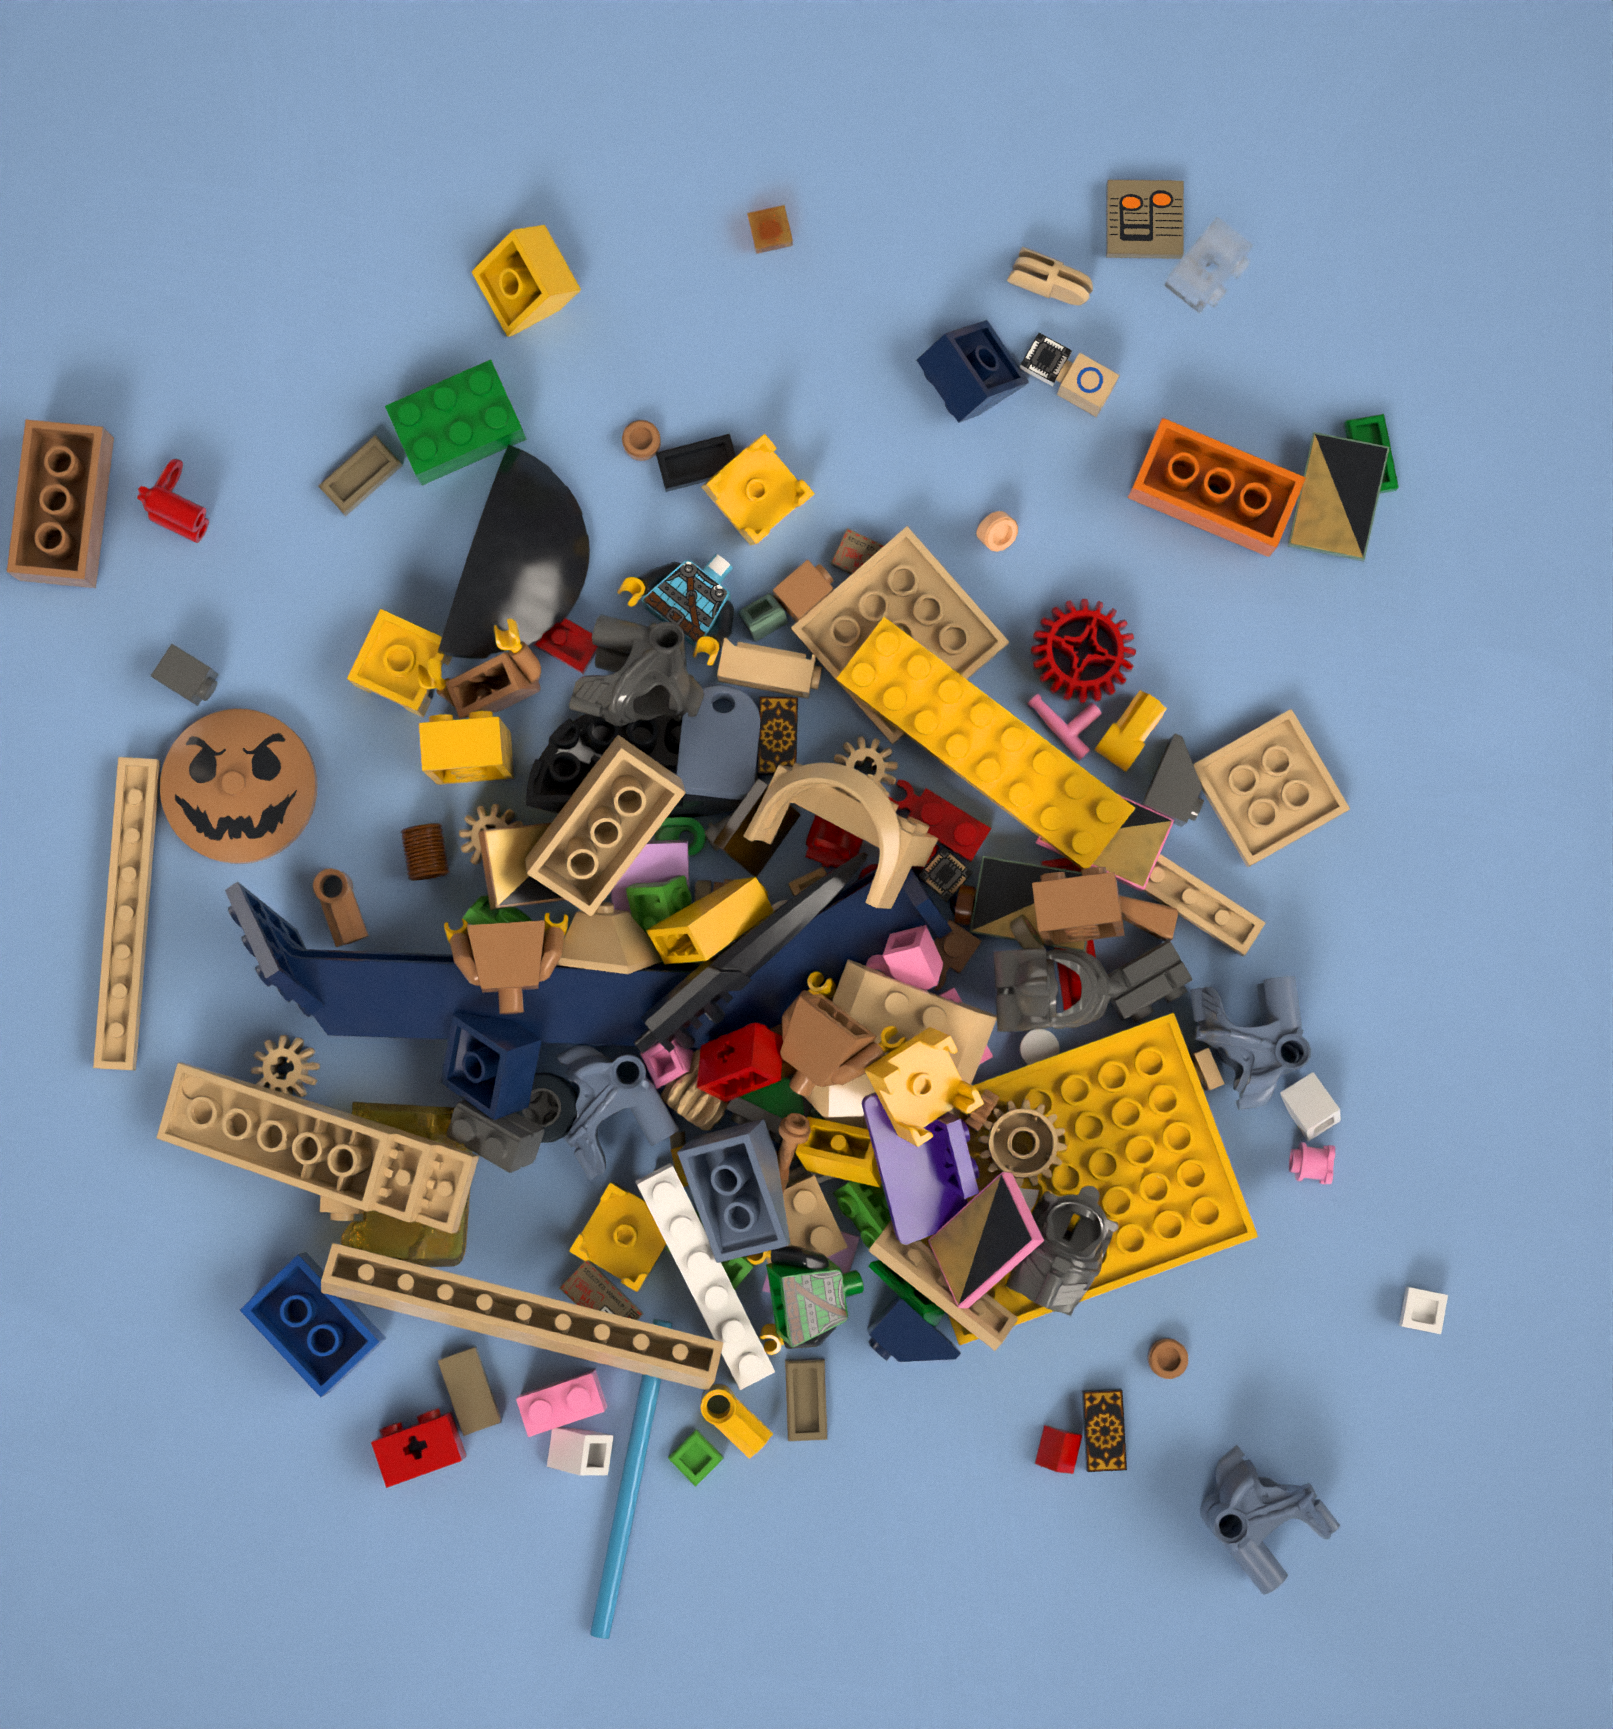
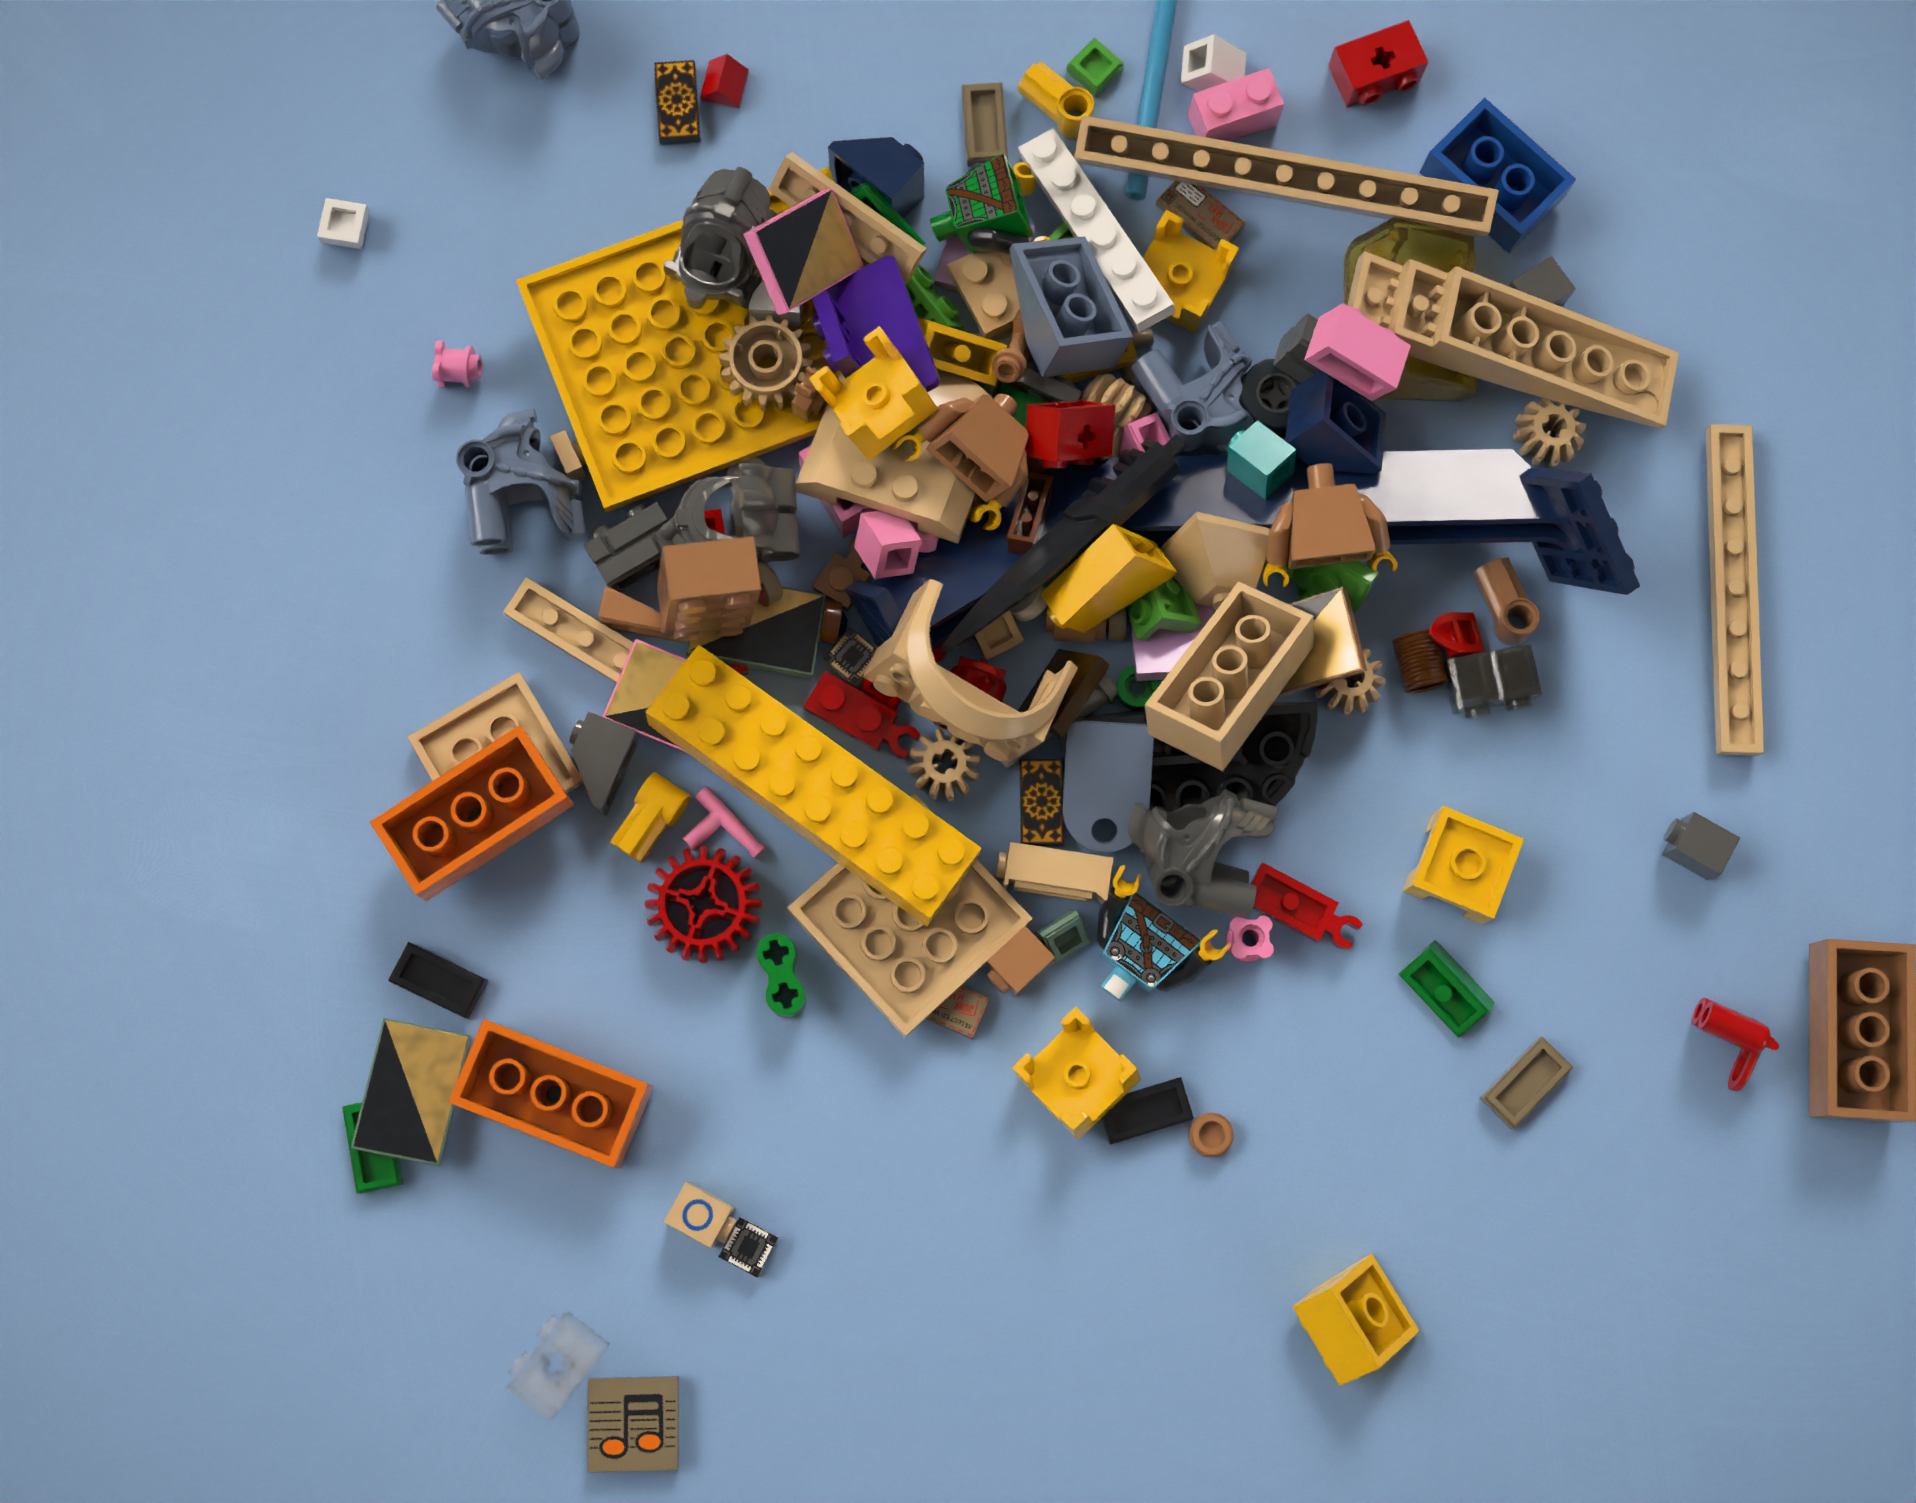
camera: 175 degrees right, 5 degrees down
medium nougat dish [160,709,318,864] -> none
green brick [385,359,527,486] -> none
medium nougat torso [418,618,541,719] -> none
yellow brick [419,711,514,785] -> none
black brick [438,445,590,659] -> none
dark tan tile [438,1346,502,1436] -> none
clear orange plate [747,205,793,254] -> none
dark blue slope [916,320,1029,423] -> none
light nougat tile [976,511,1018,552] -> none
tan arm [1007,246,1093,305] -> none
medium nougat tile [1147,1338,1188,1379] -> none
white brick [1280,1072,1341,1141] -> none
none -> orange brick [370,725,574,901]
none -> black tile [388,942,488,1019]
none -> green axle [756,933,807,1018]
none -> reddish brown piece [1007,472,1054,555]
none -> bright pink brick [1226,915,1274,962]
none -> brick [1227,420,1296,500]
none -> bright pink brick [1304,303,1411,401]
none -> green slope [1398,940,1494,1038]
none -> red plate [1428,612,1485,658]
none -> clear smoke brick [1444,644,1542,719]
none -> dark grey brick [1508,256,1576,307]

